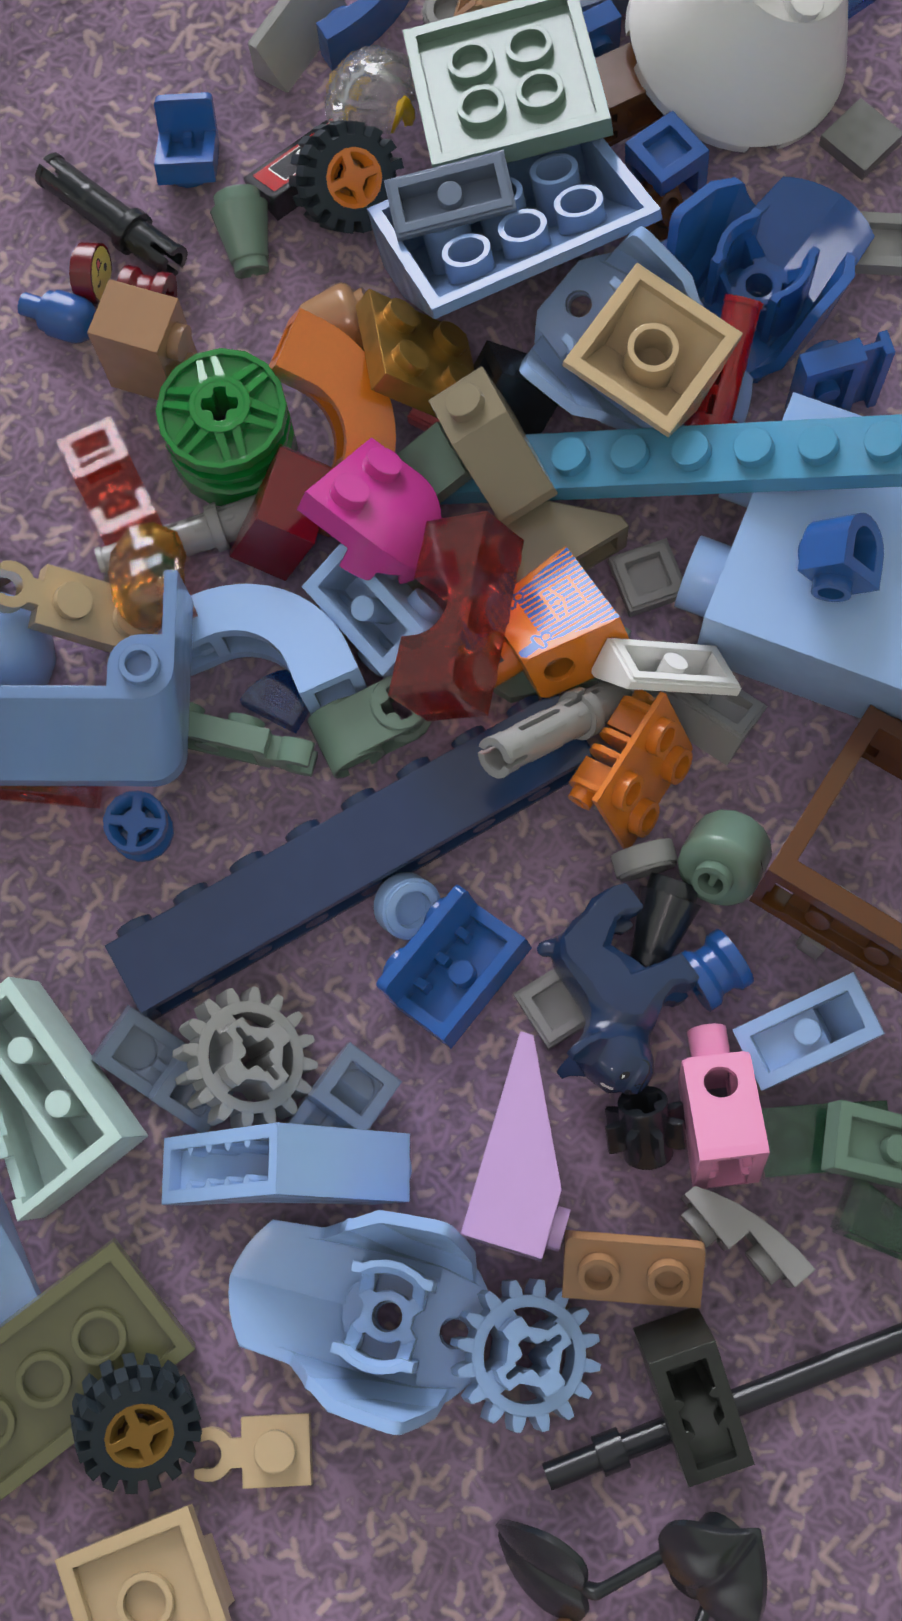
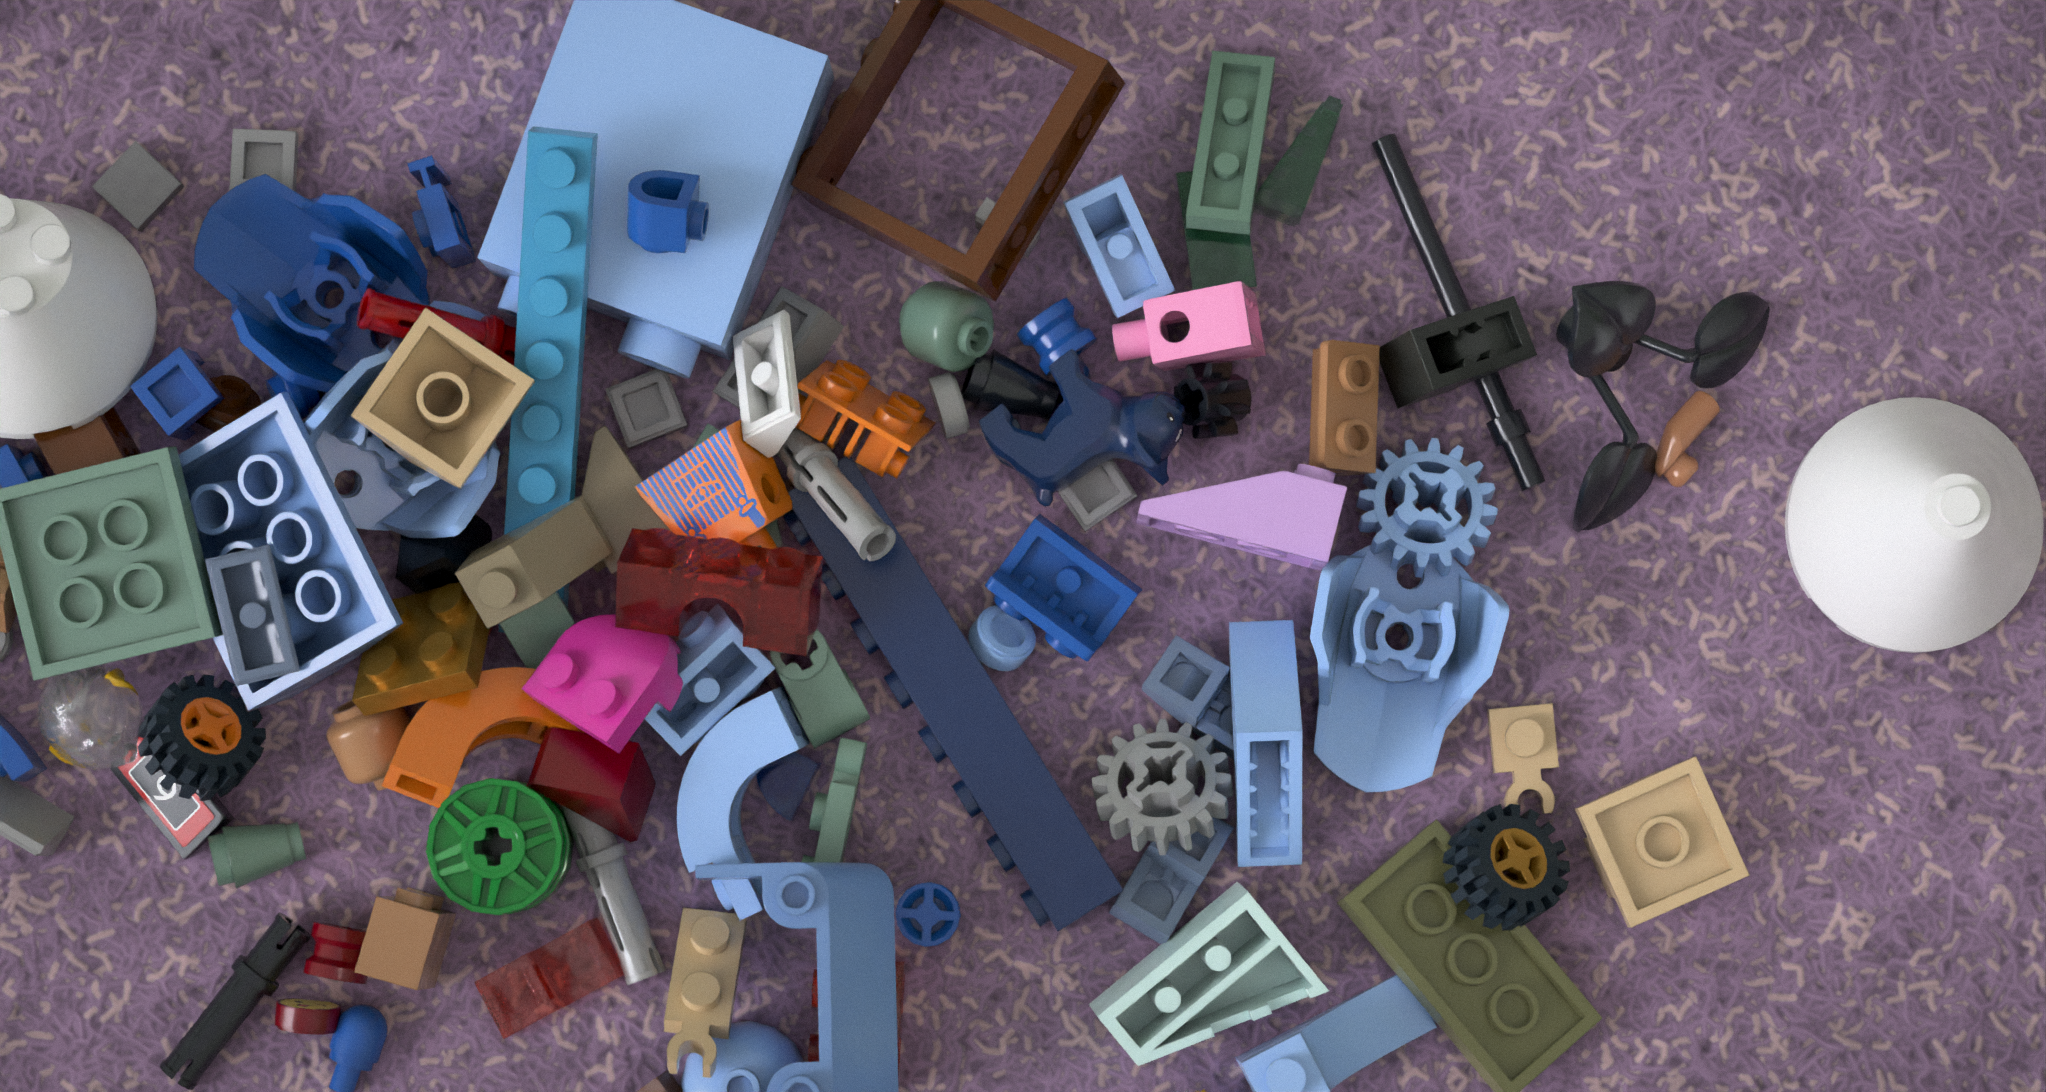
camera: 95 degrees left, 10 degrees up
clear orange rock [108,522,187,634] -> none
blue bracket [154,92,219,188] -> none
light grey slope [680,1186,816,1288] -> none

